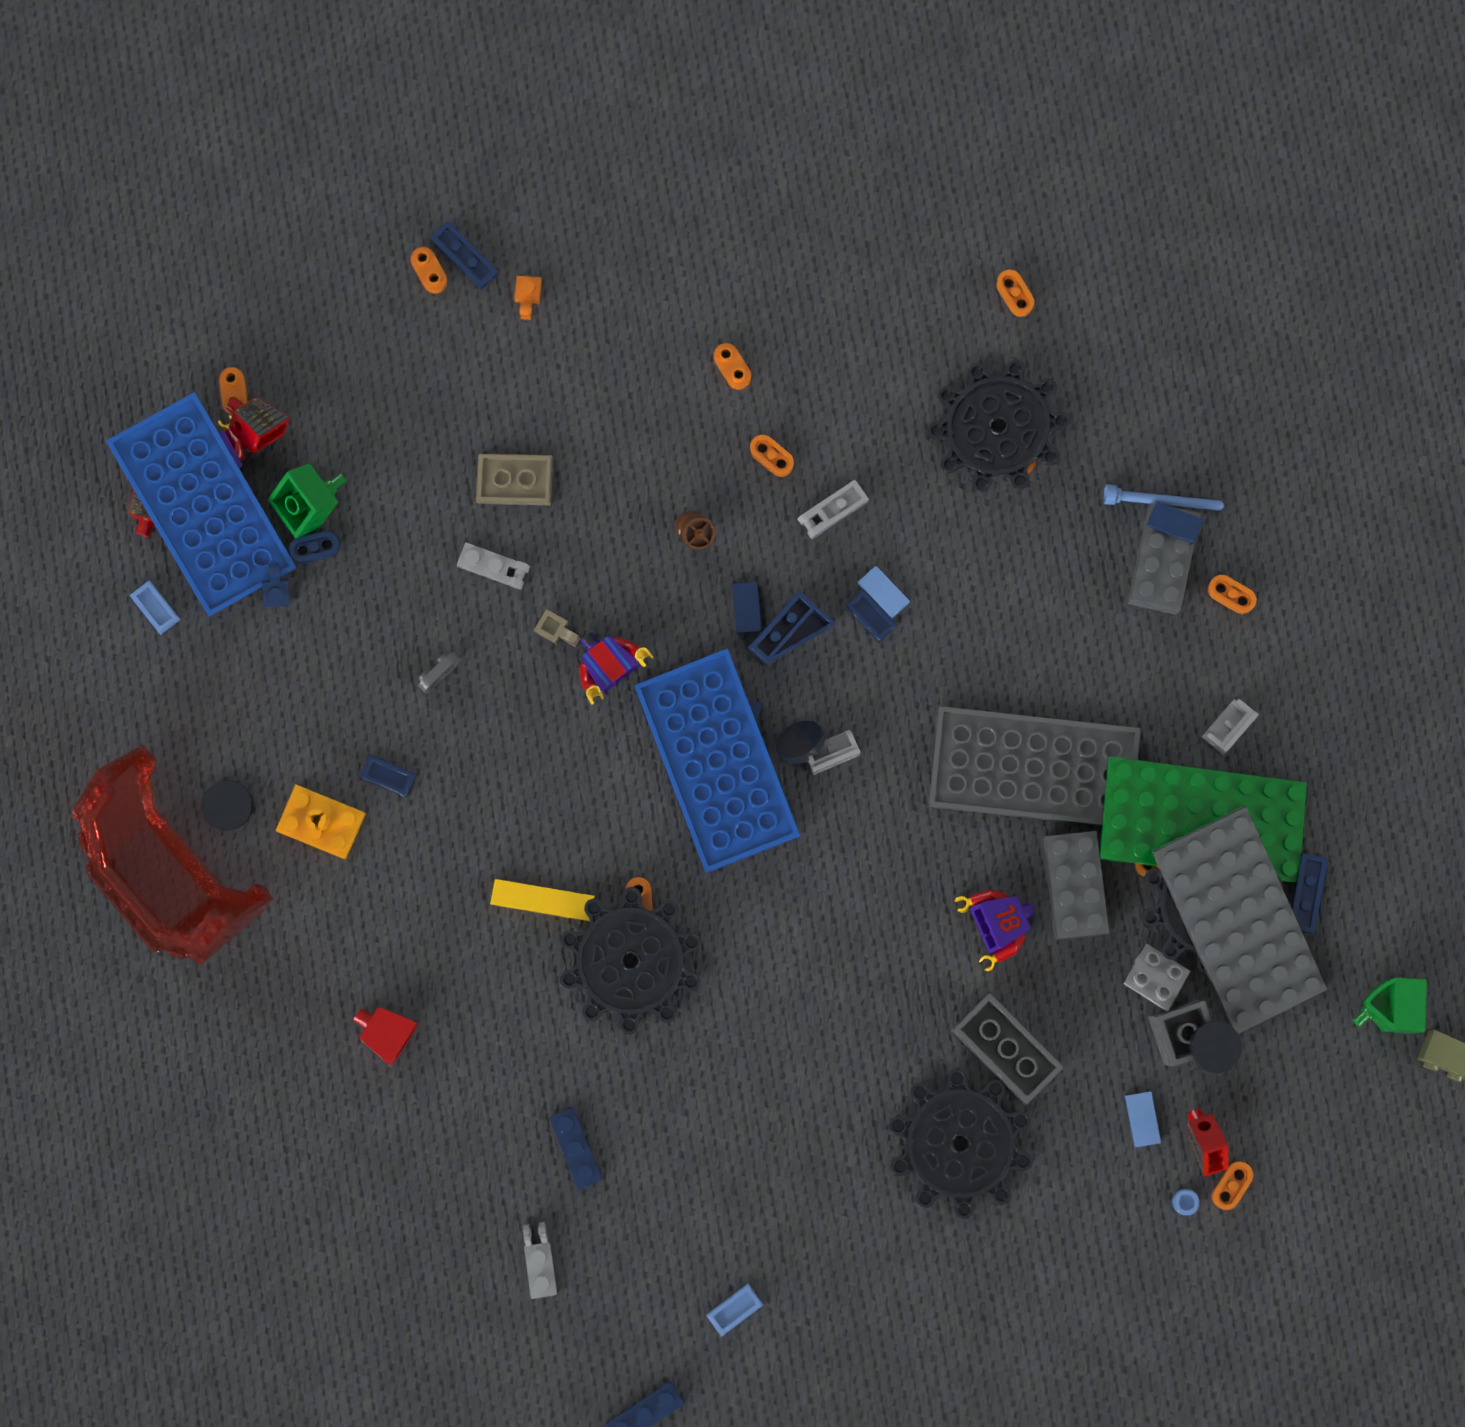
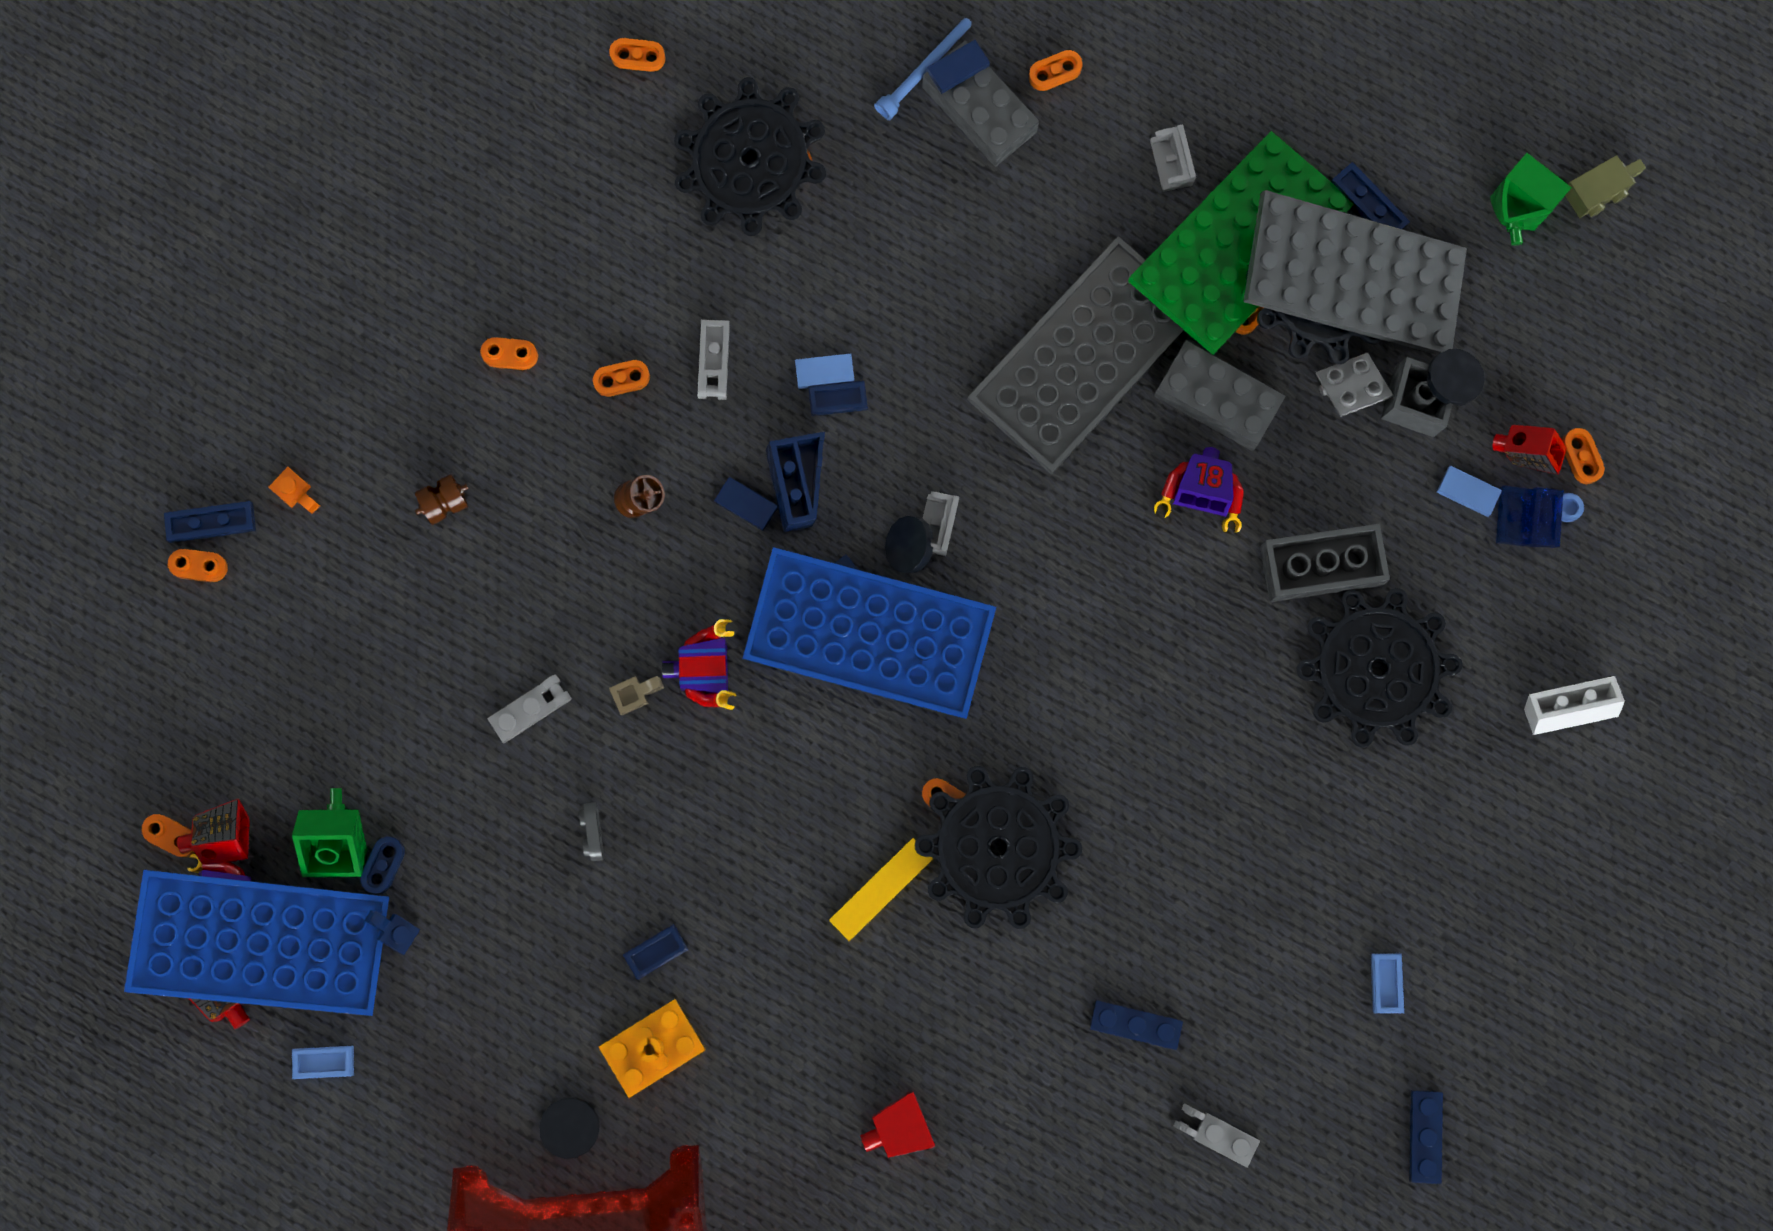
camera: 60 degrees left, 0 degrees up
dark tan tile [476,454,553,506] -> none
none -> reddish brown wheel [415,474,469,525]
none -> clear blue slope [1496,486,1564,548]
none -> white brick [1524,676,1625,735]

